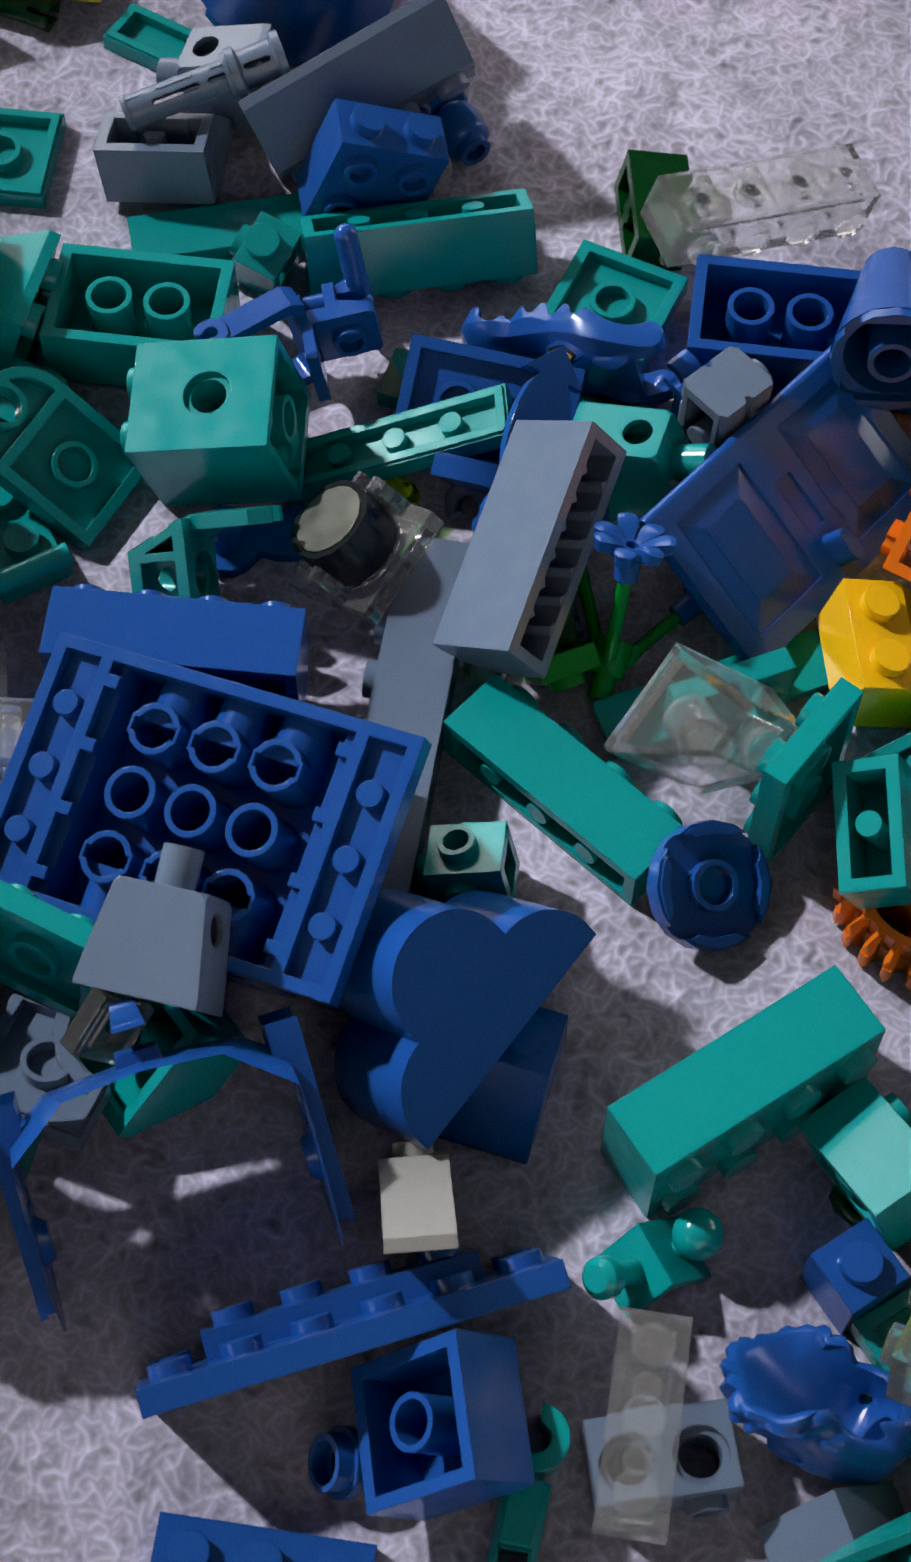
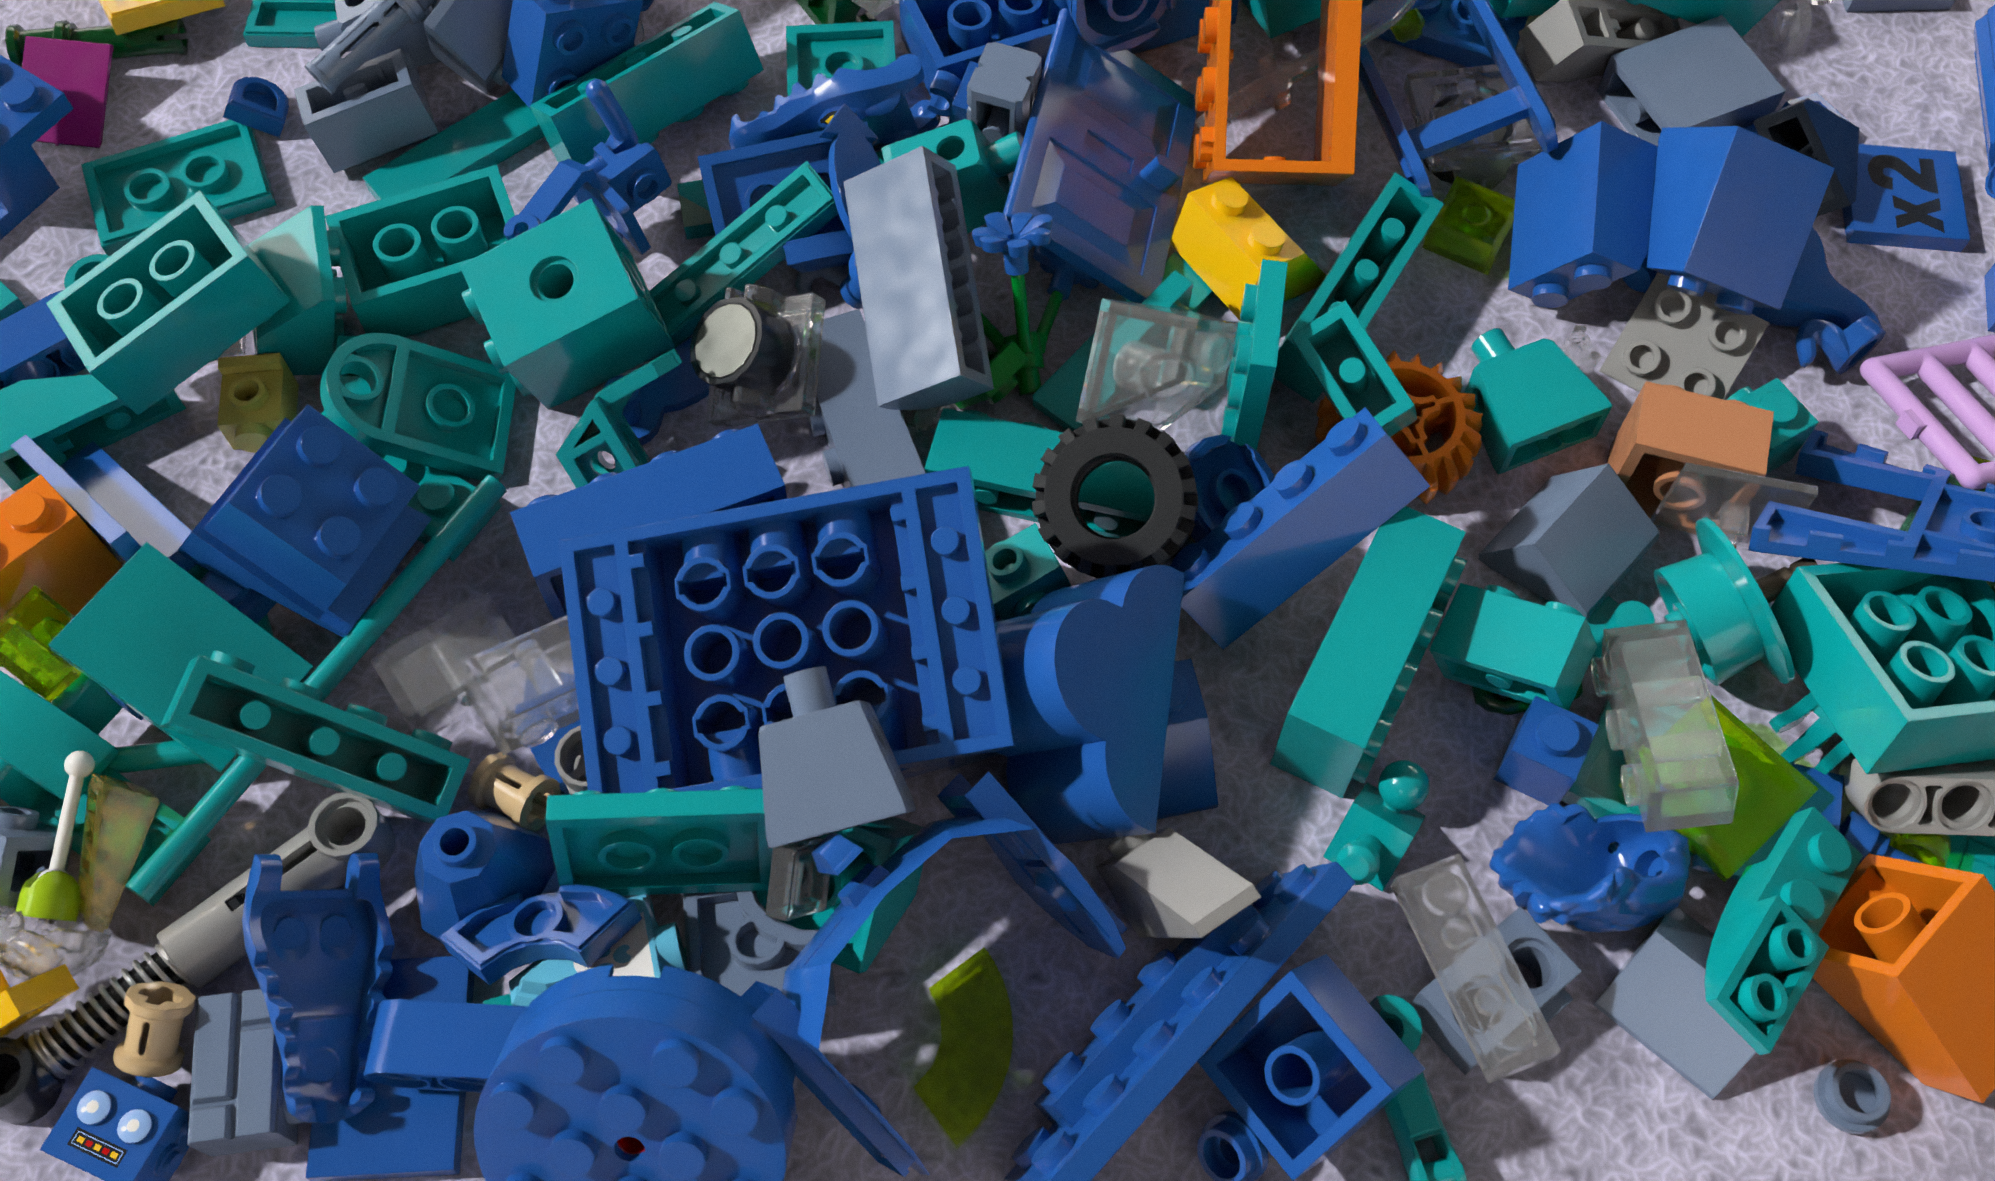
camera: 30 degrees left, 0 degrees up
teal brick [229,210,302,295] -> none
none -> blue tile [223,77,289,138]
none -> clear neon green tile [913,947,1013,1150]
none -> black tyre [1032,414,1198,579]
none -> blue brick [1169,407,1430,650]

